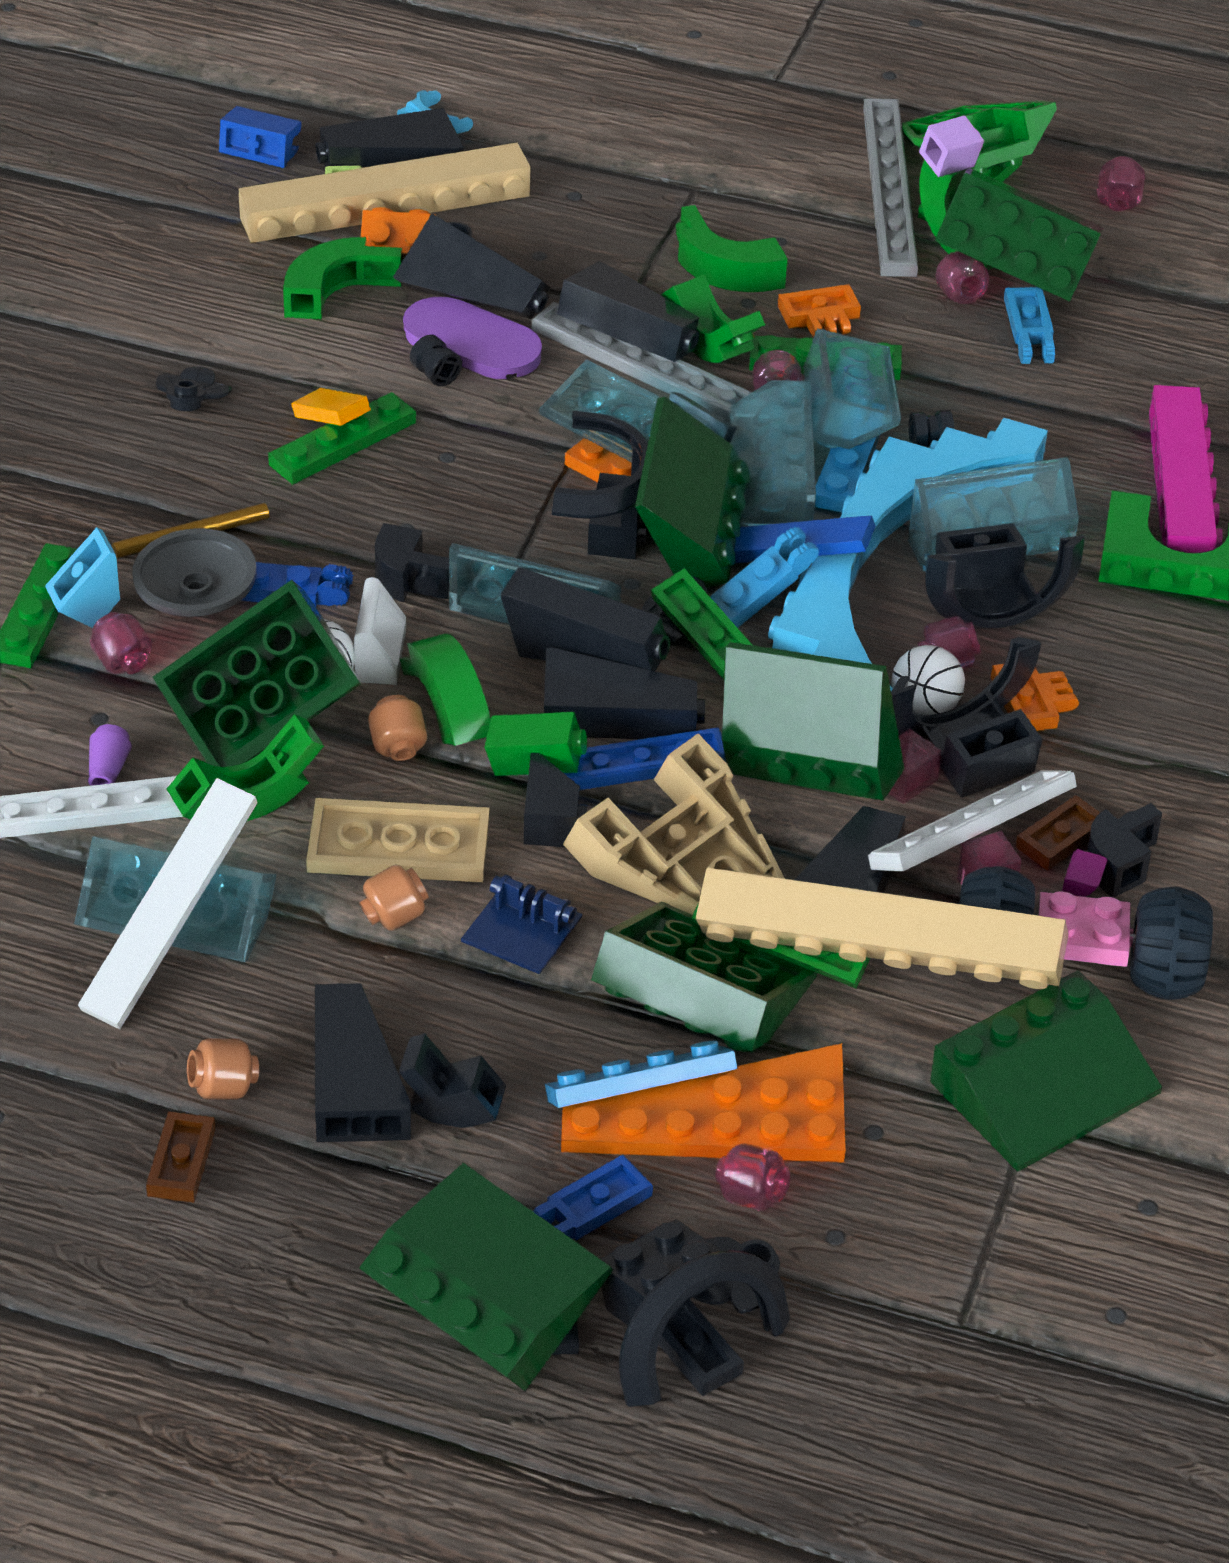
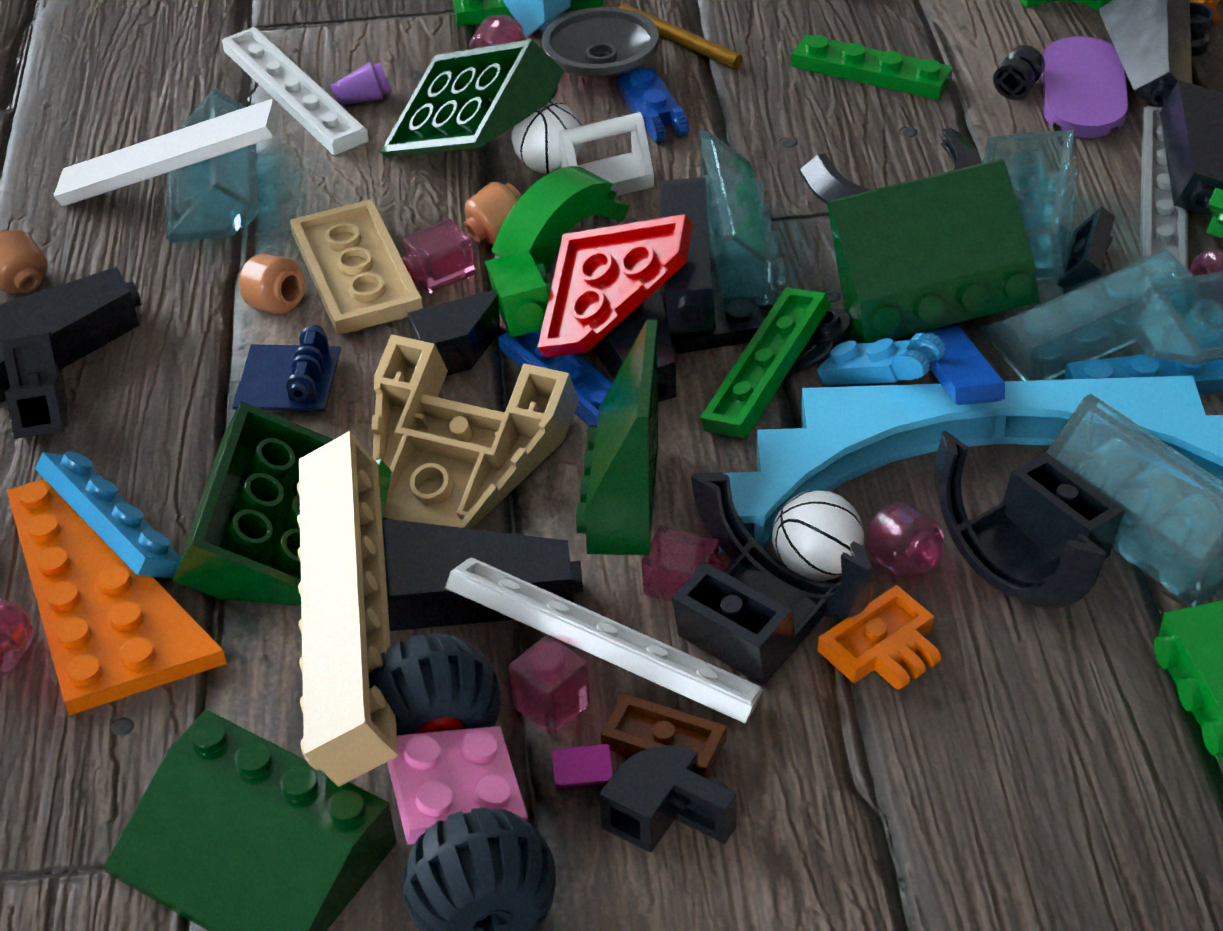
camera: 70 degrees right, 0 degrees up
green arch [166,714,324,822] -> none
light orange tile [291,388,371,426] -> none
black brick [375,523,452,602] -> none
none -> clear pink brick [402,218,475,294]
none -> red plate [537,214,693,358]

